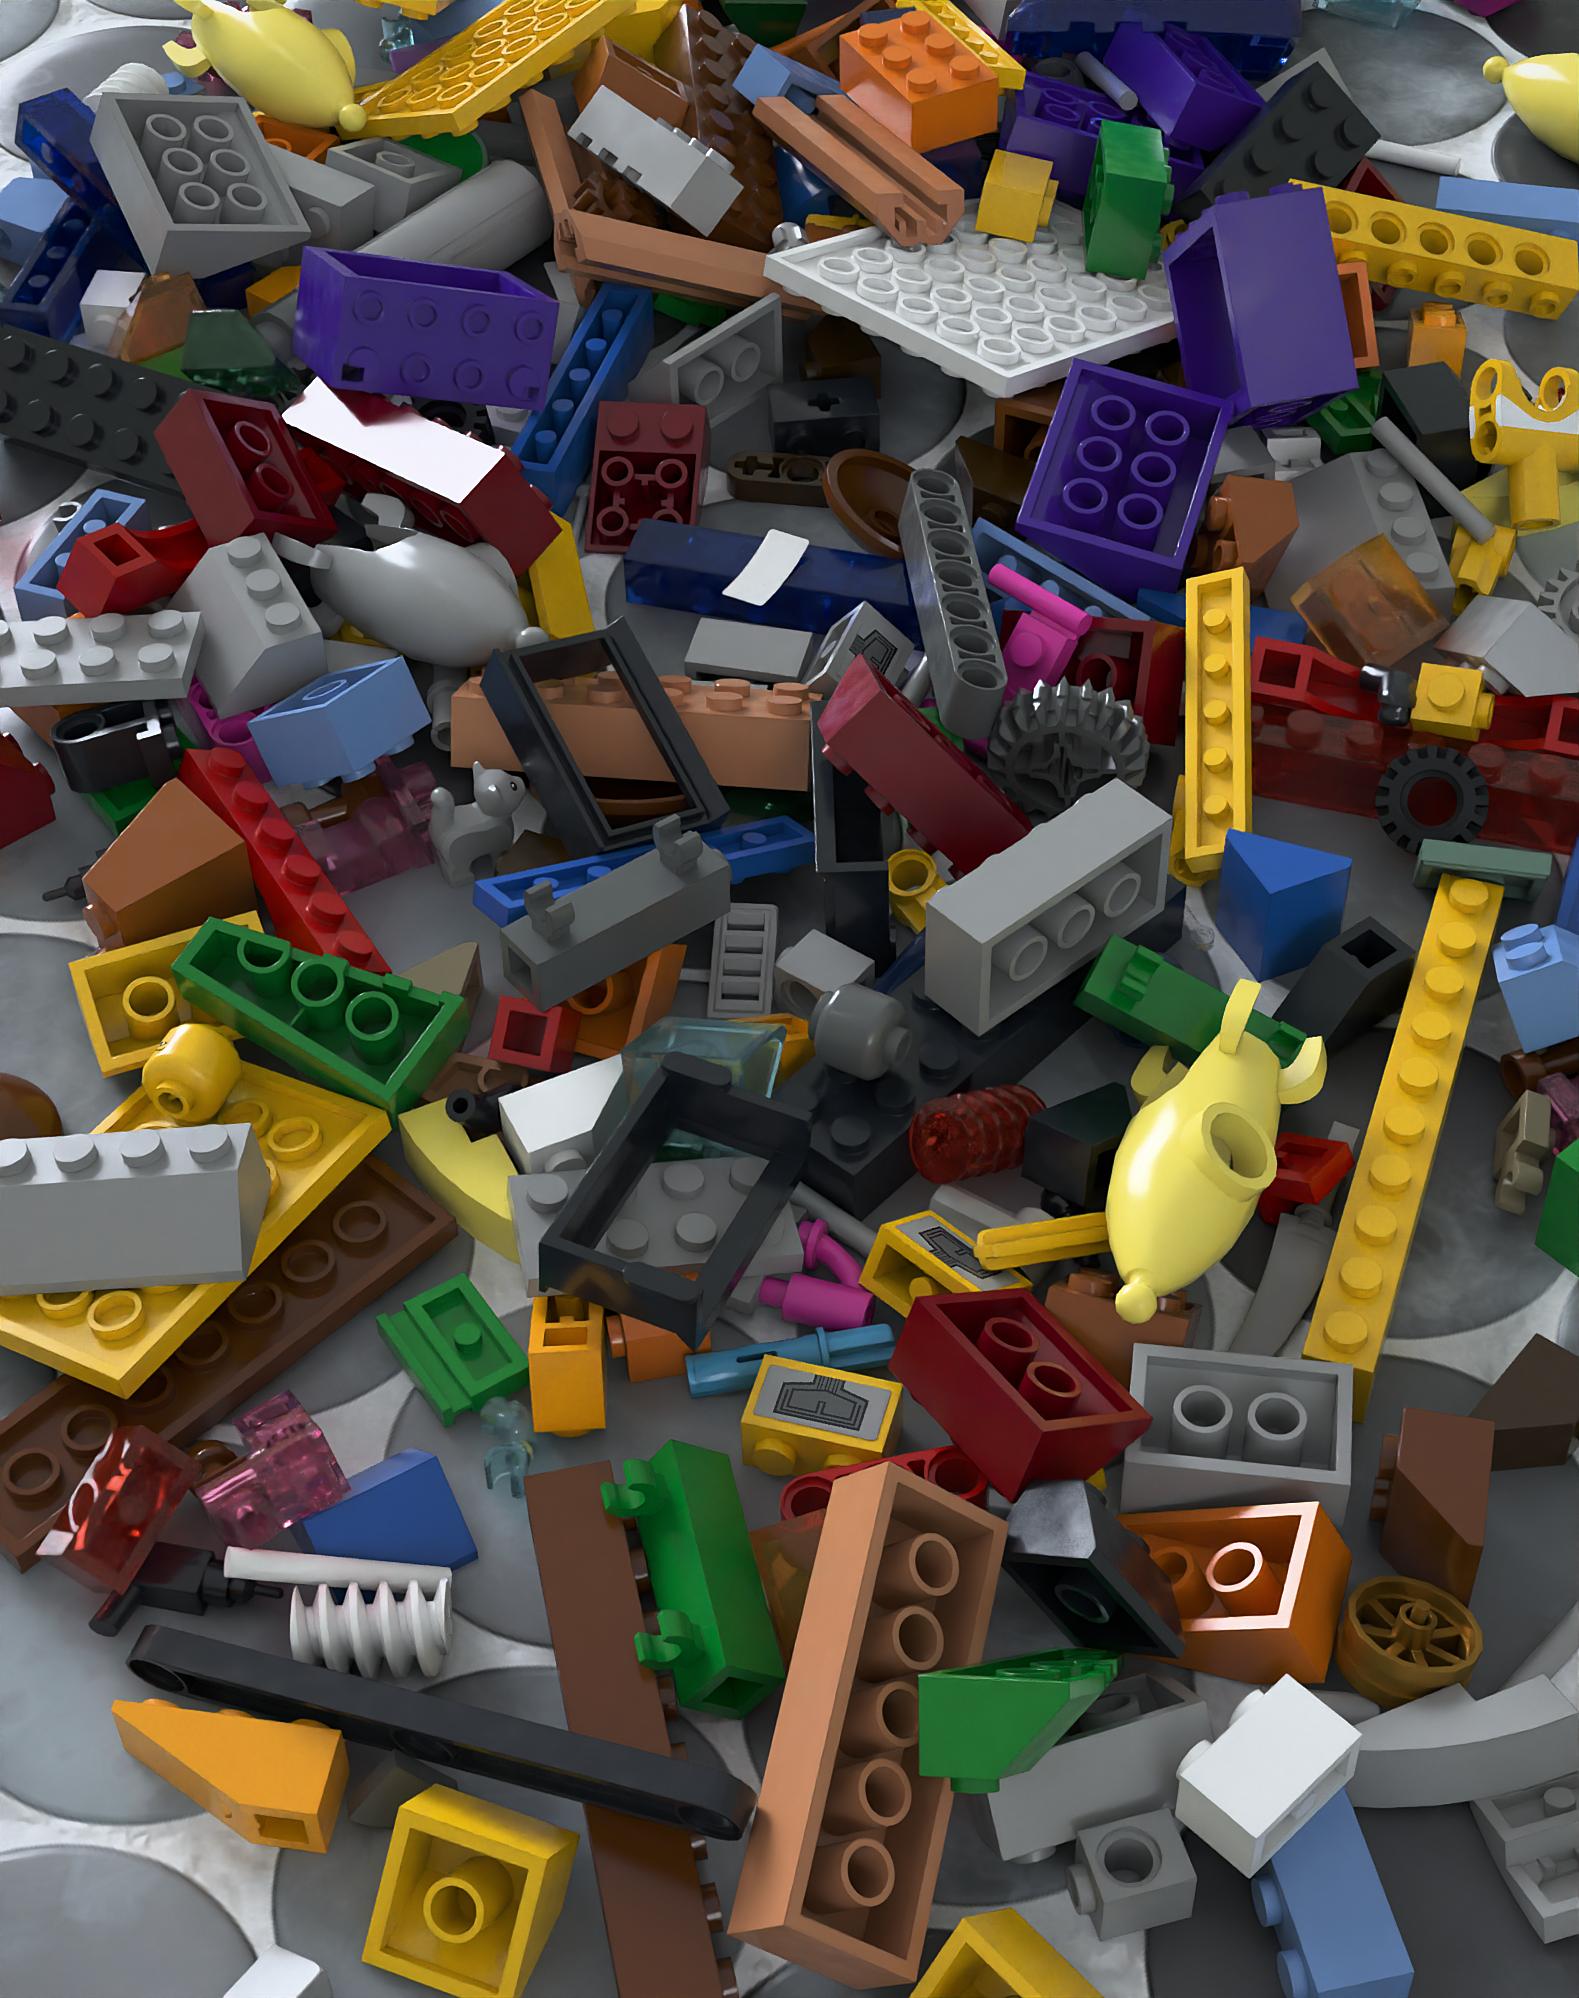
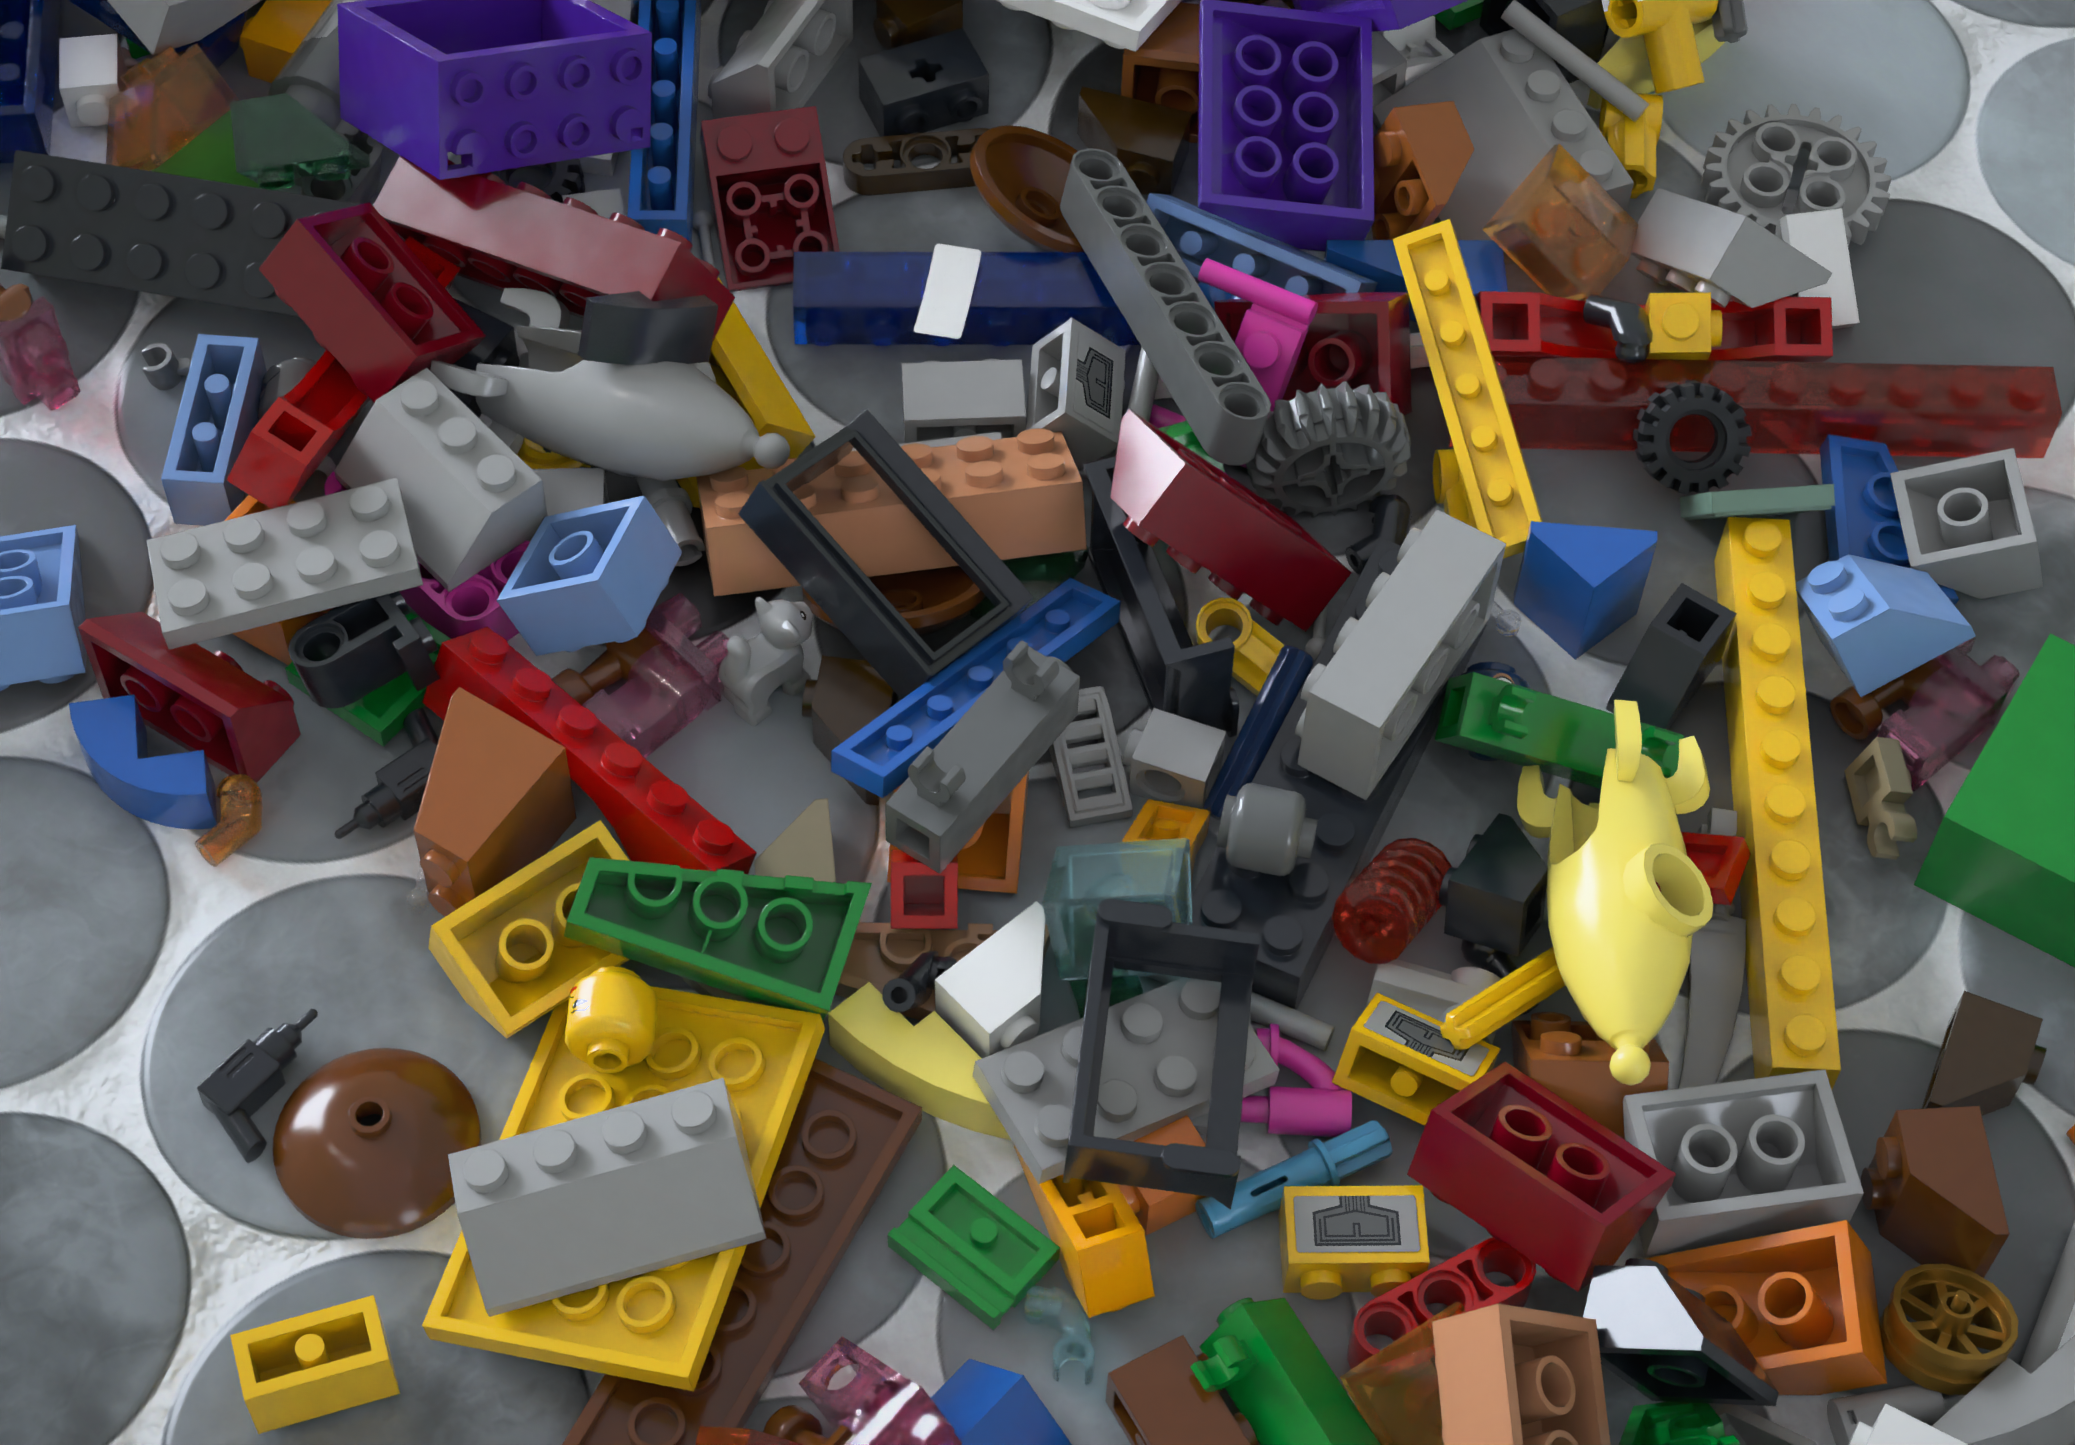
camera: 20 degrees left, 10 degrees up
none -> black slope [578,291,718,365]

